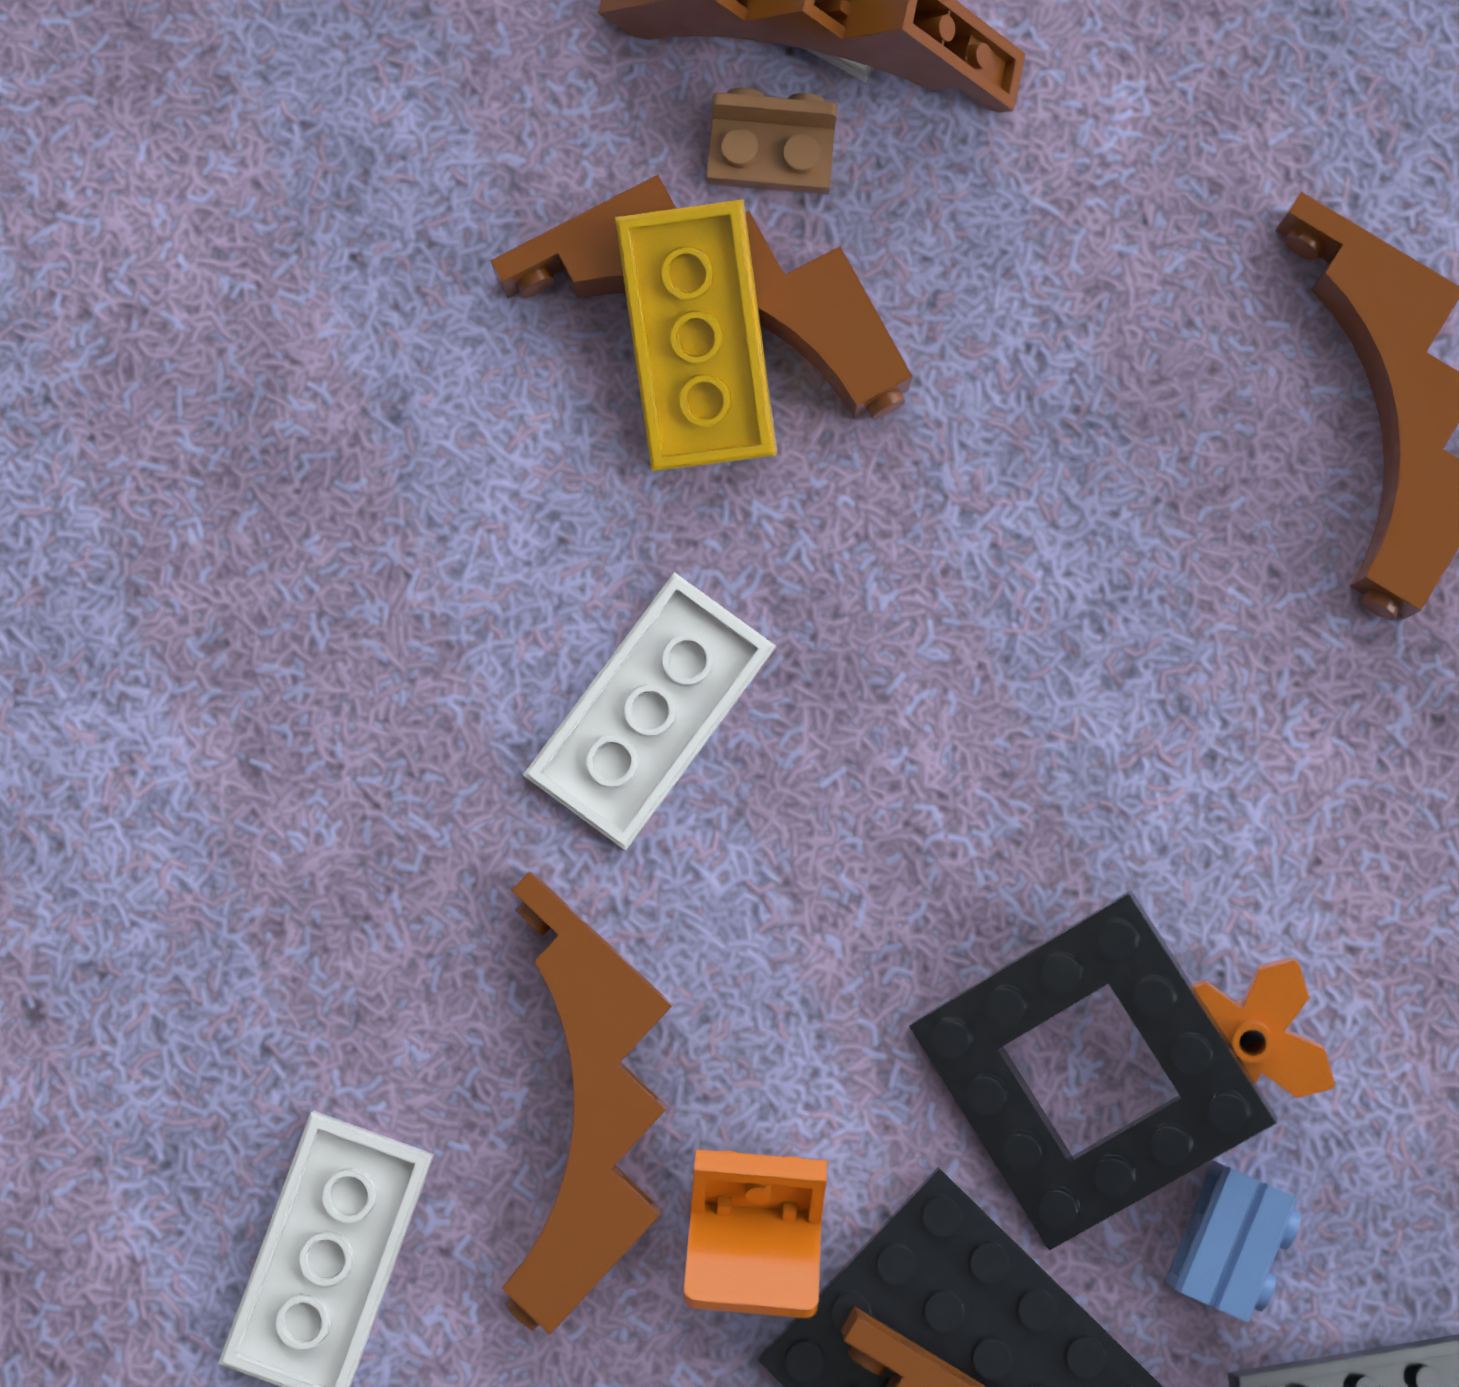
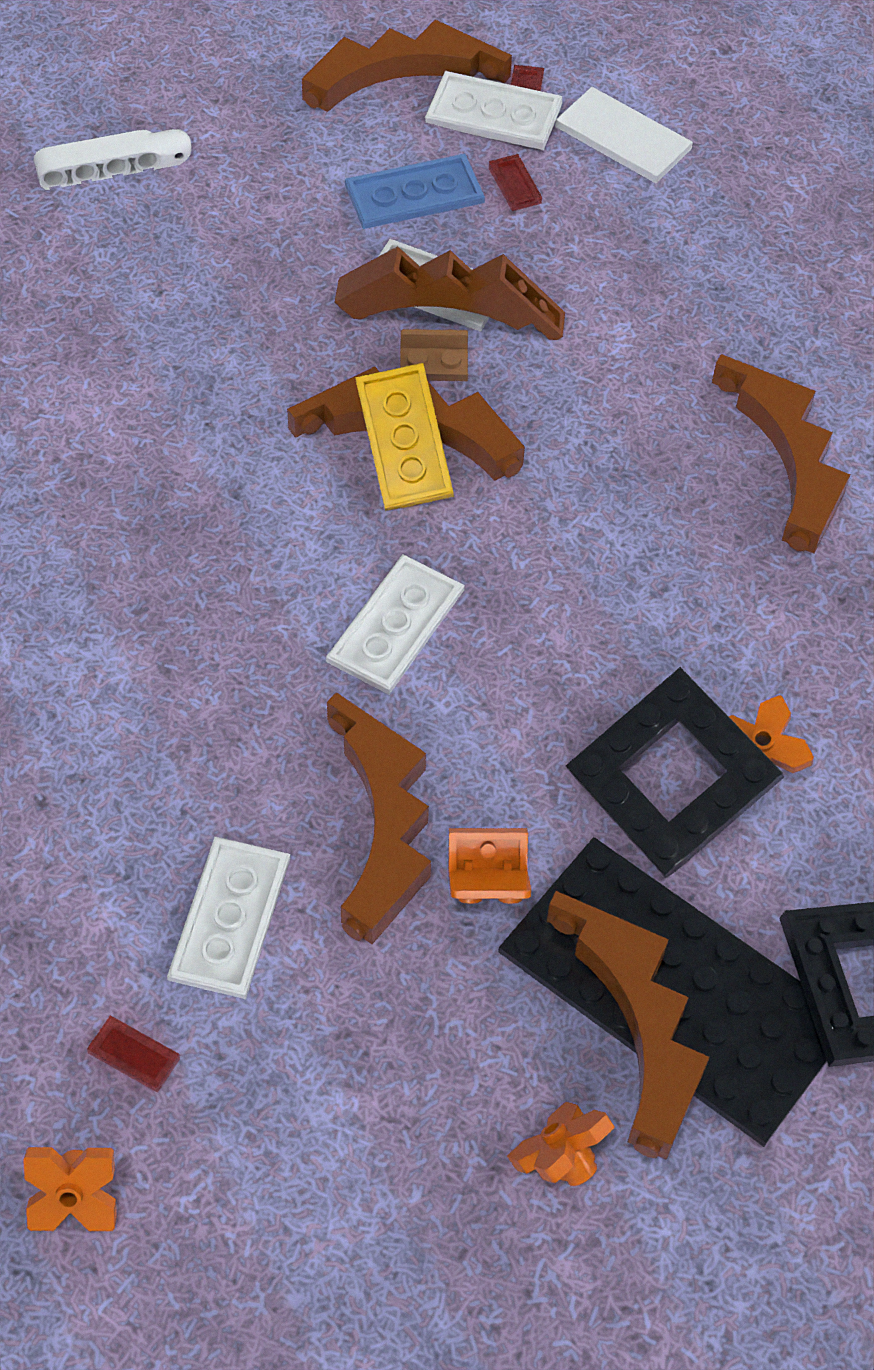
camera: 10 degrees left, 25 degrees down
medium blue brick [1165,1161,1301,1323] -> none

